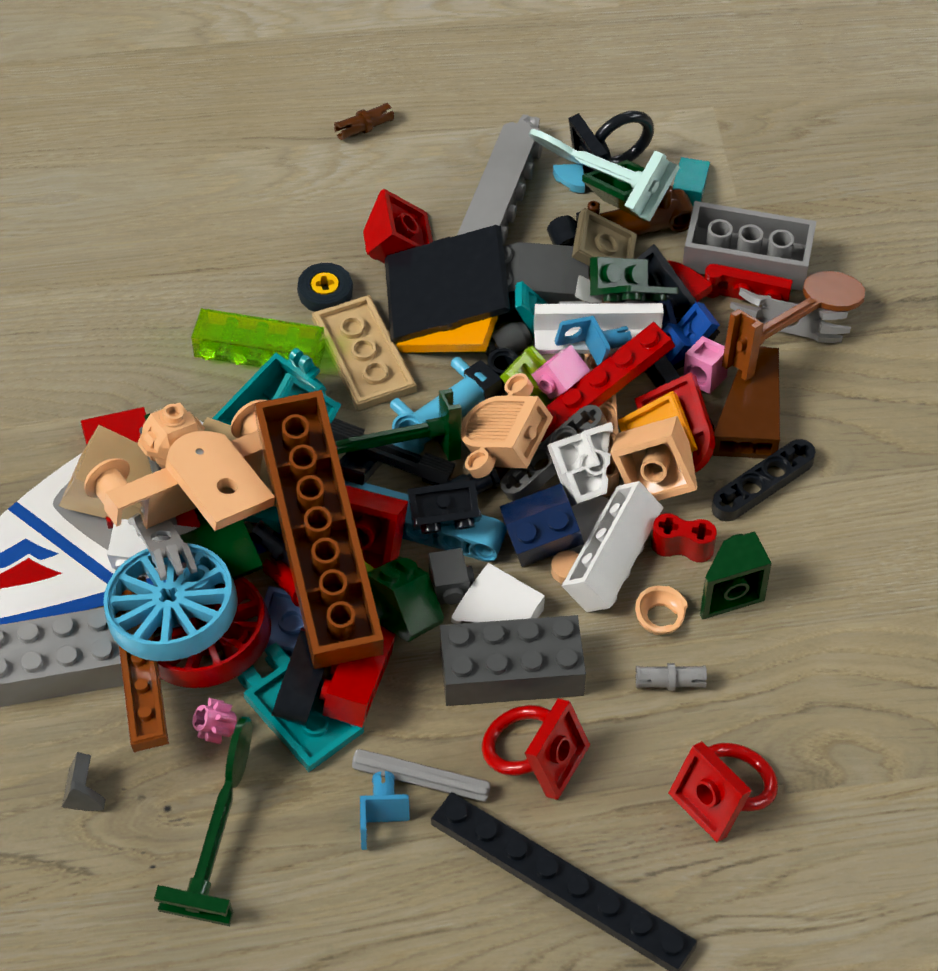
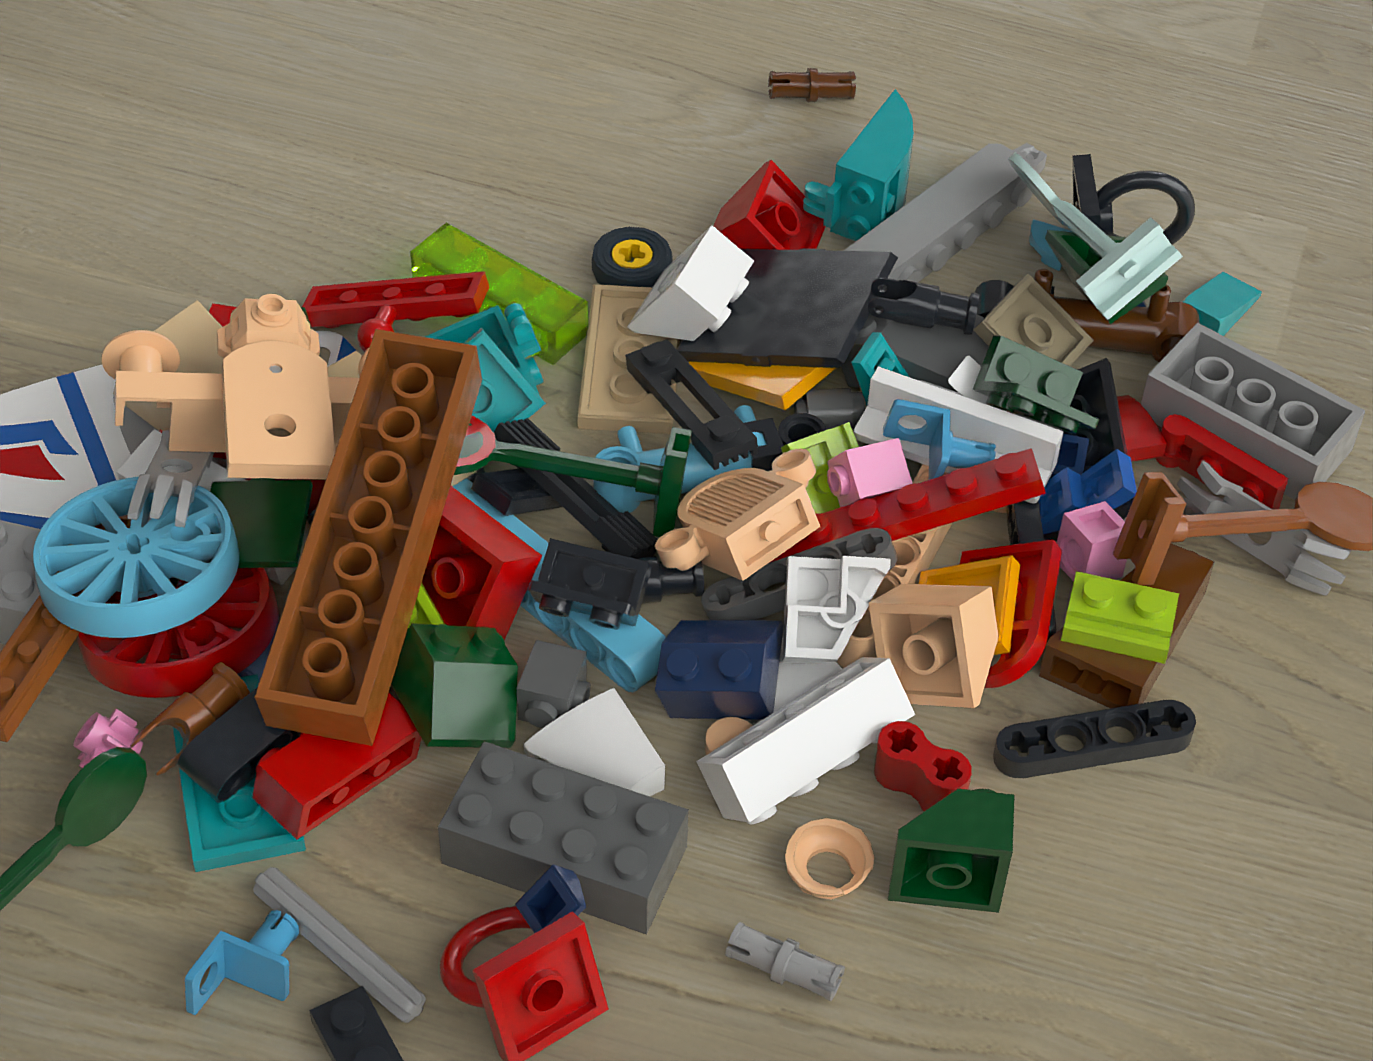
camera: 25 degrees right, 5 degrees down
none -> dark orange piece [130,662,250,776]
none -> red plate [302,271,489,352]
none -> dark blue slope [515,864,586,933]
none -> black container [625,339,758,470]
none -> white slope [627,225,754,341]
none -> teal piece [803,89,914,241]
none -> black piece [868,278,980,335]
none -> lime plate [1061,571,1179,664]

